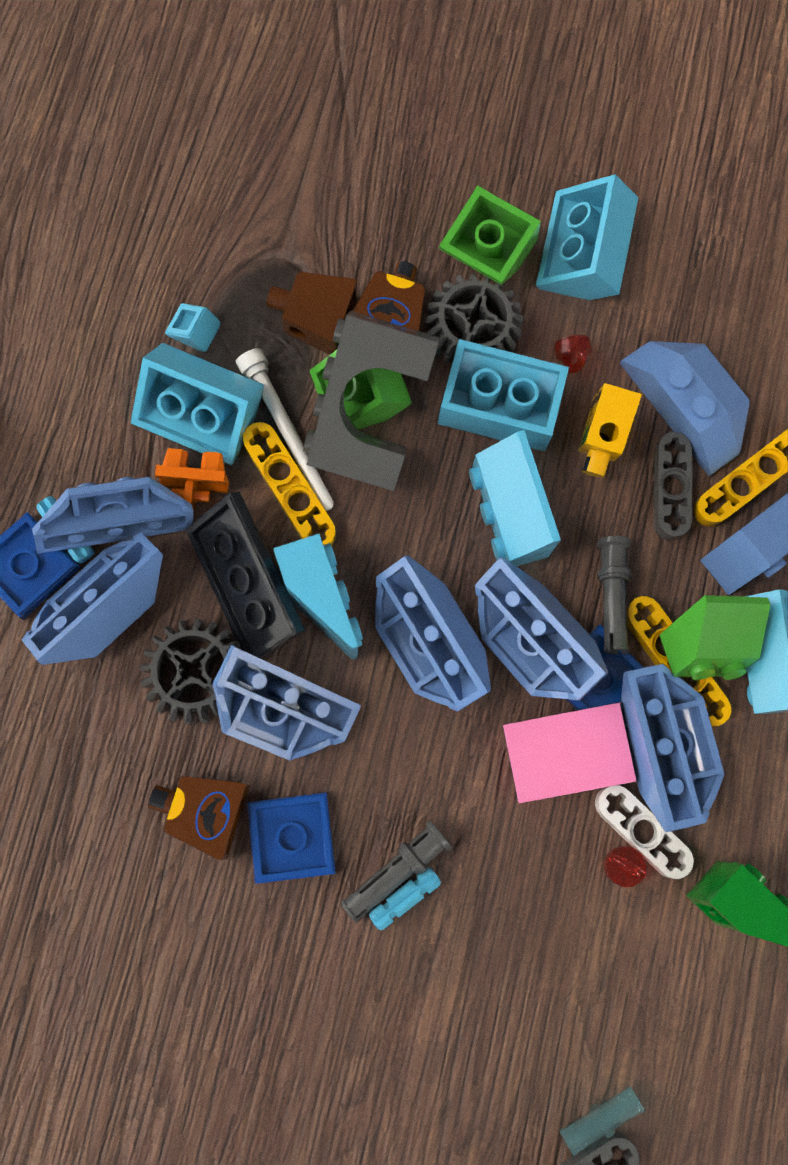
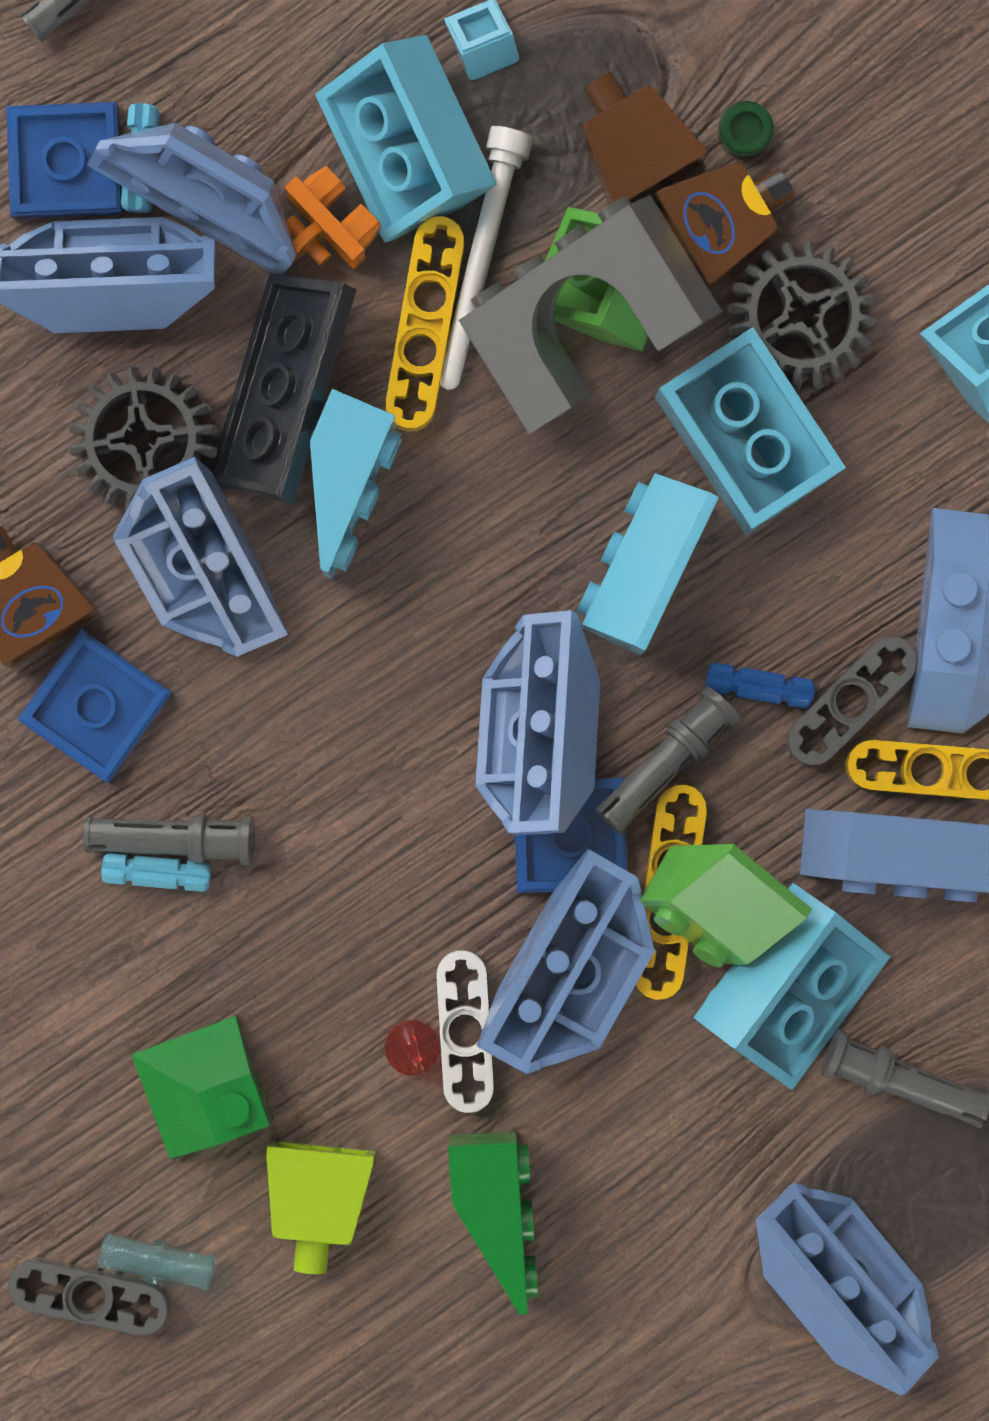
camera: 50 degrees right, 10 degrees up
medium blue wedge [375,555,491,712] -> none
bright green slope [439,186,541,285] -> none
bright pink tile [503,703,636,803] -> none
clear red tile [554,335,592,374] -> none
yellow torso [579,383,642,478] -> none
none -> green slope [132,1016,274,1159]
none -> lime torso [266,1141,376,1274]
none -> blue axle [705,662,815,709]
none -> dark green tile [717,101,774,159]

